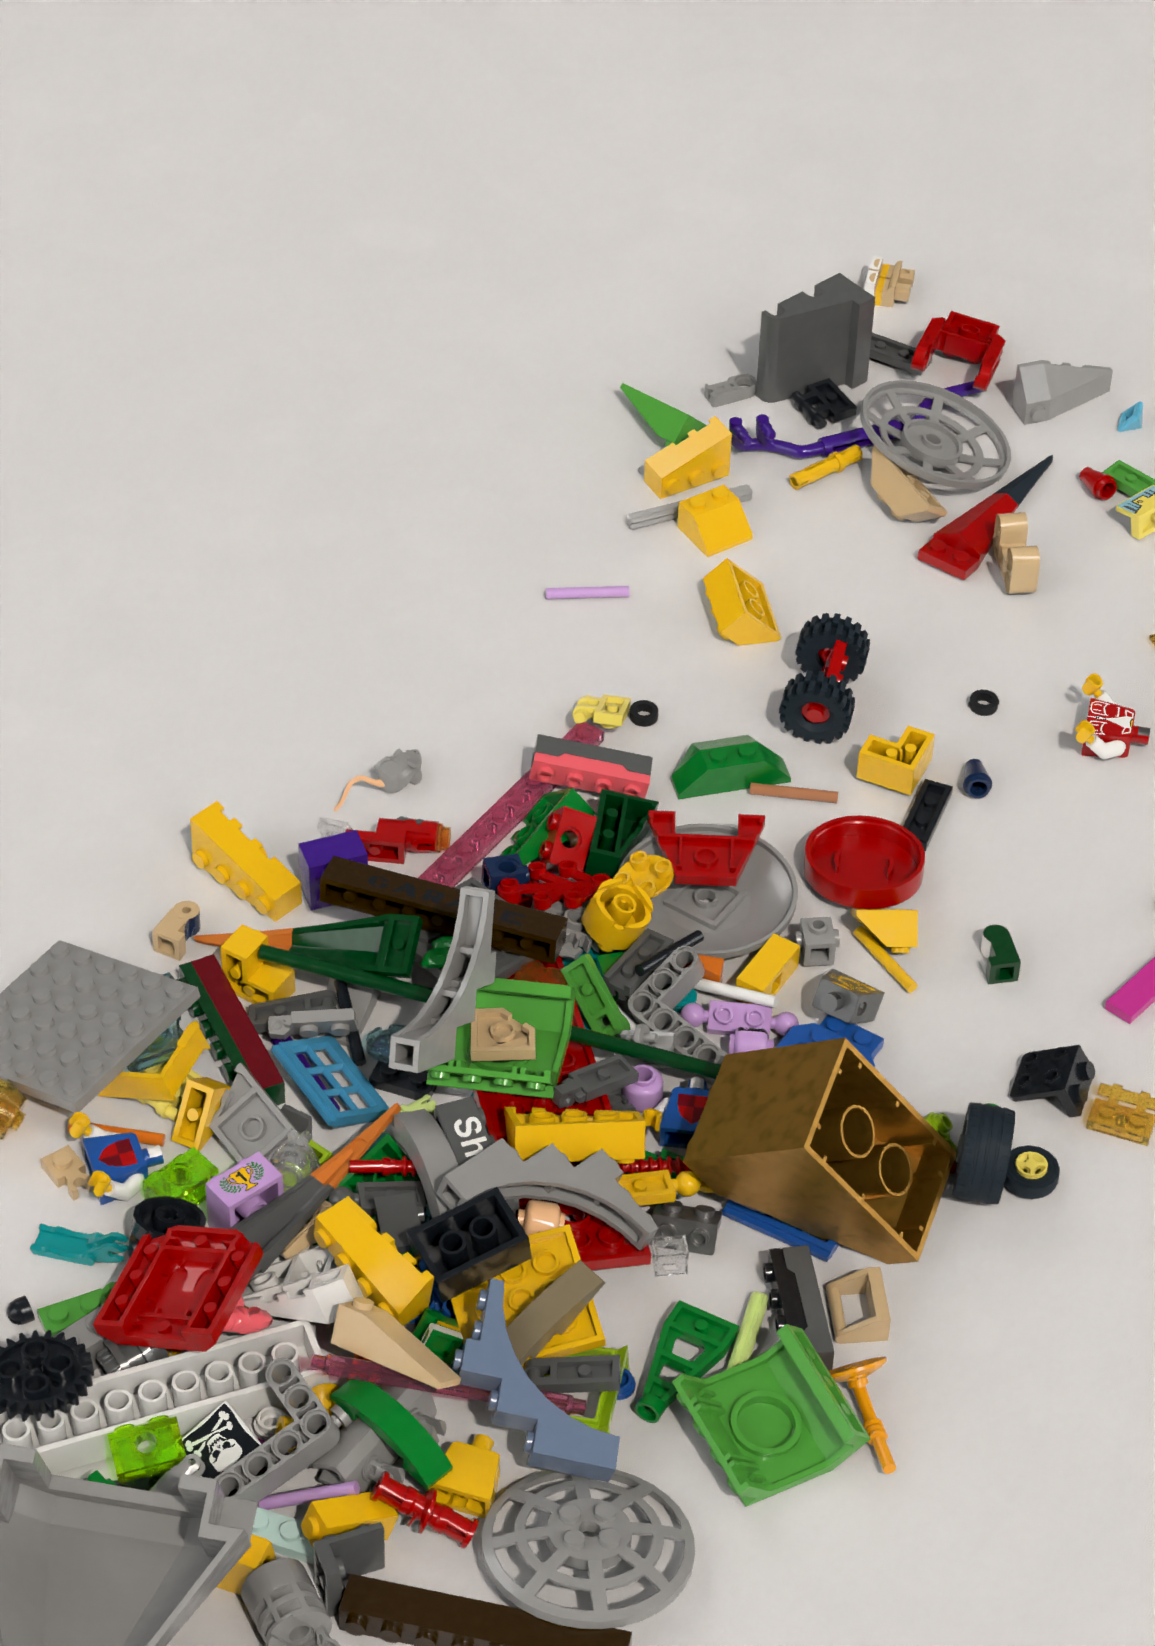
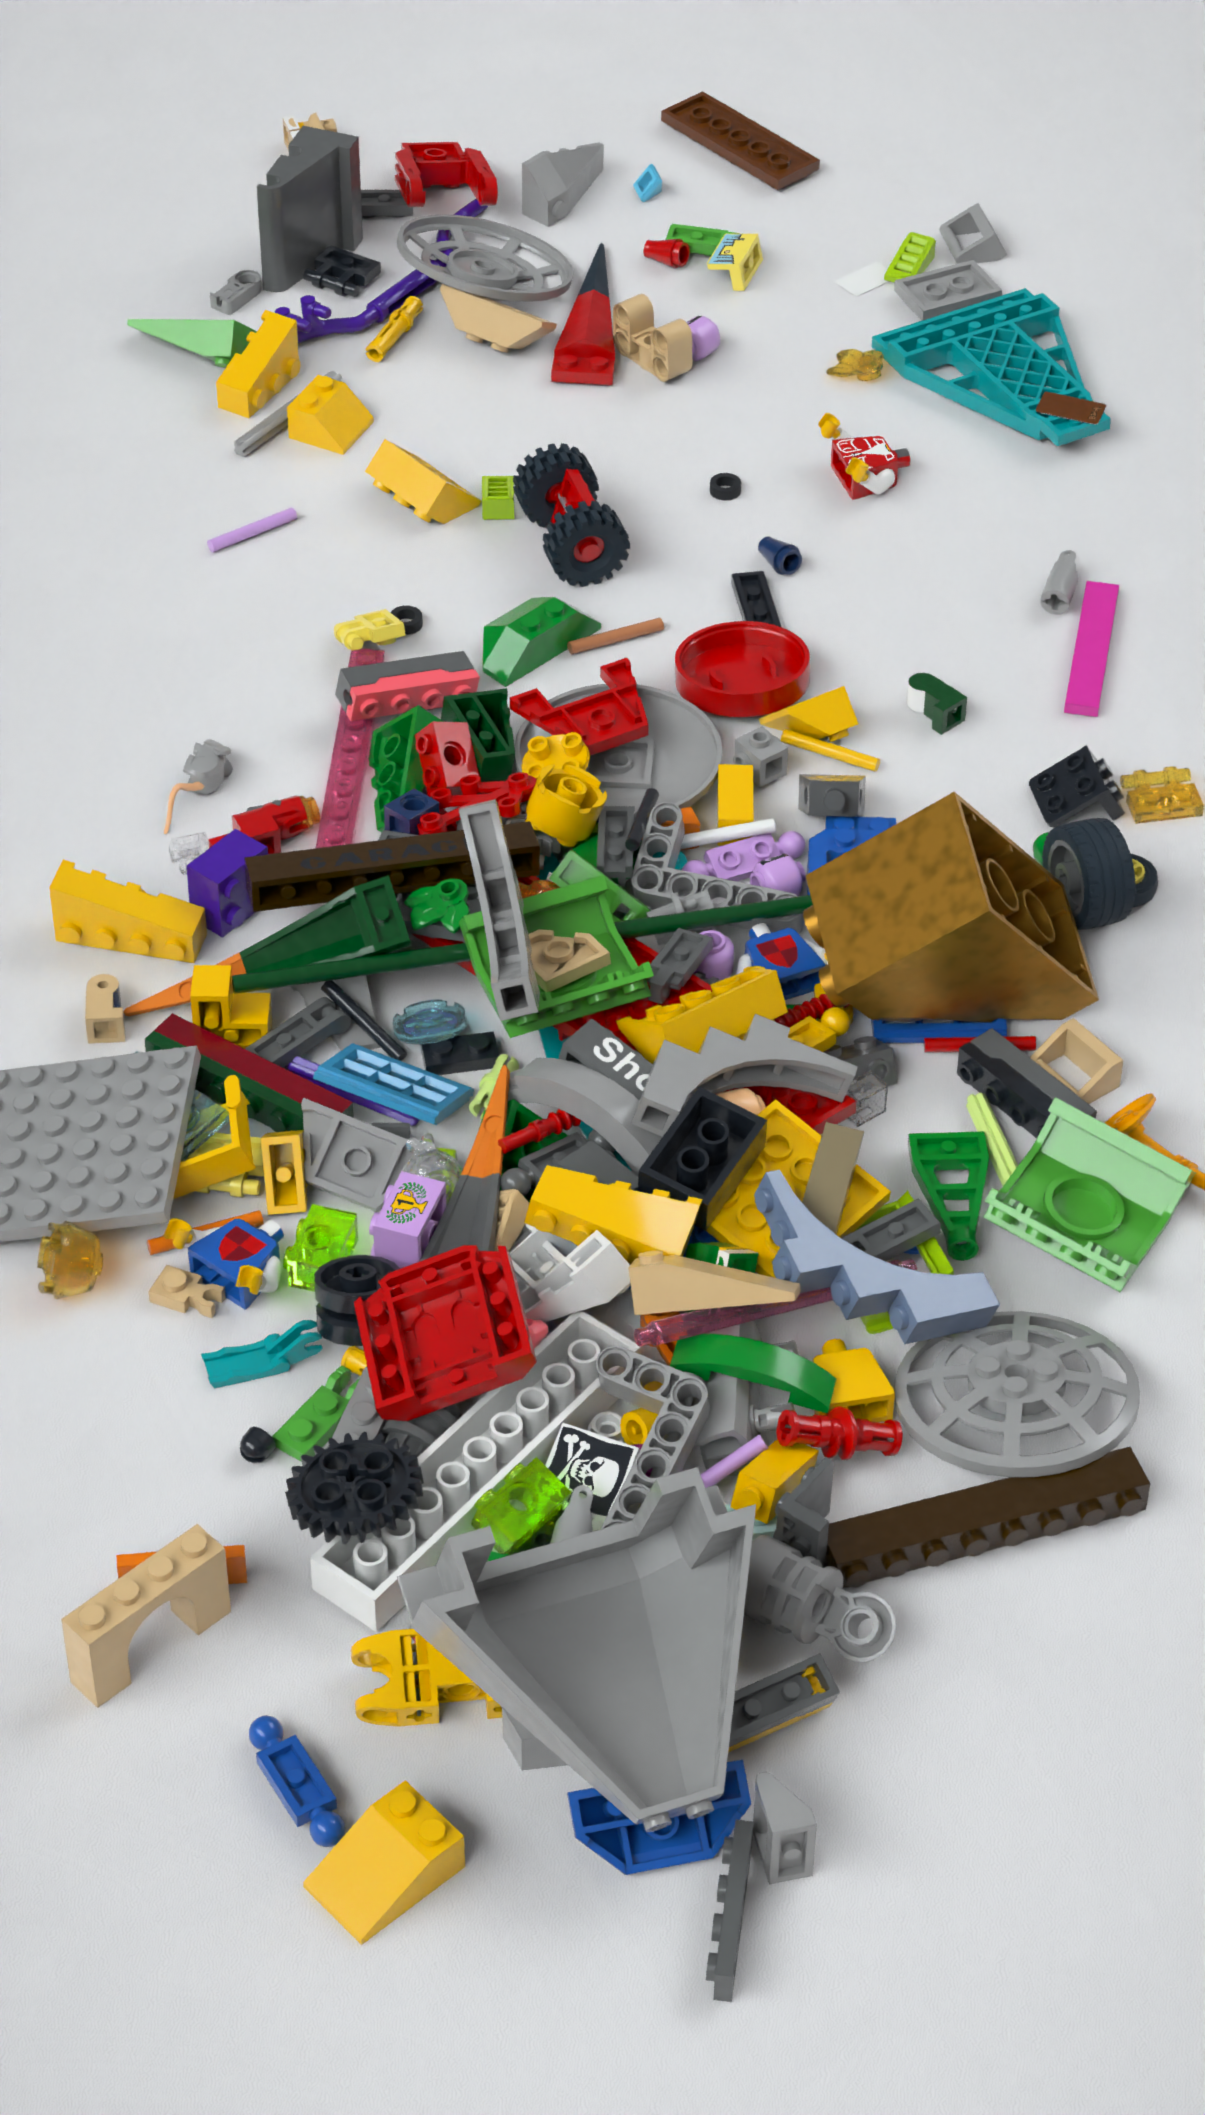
camera: 30 degrees left, 0 degrees up
light grey hinge [268,1008,358,1040] -> none
yellow brick [856,725,935,796] -> none
none -> lime slope [482,476,514,520]
none -> lavender head [687,316,720,361]
none -> red bar [923,1036,1036,1053]

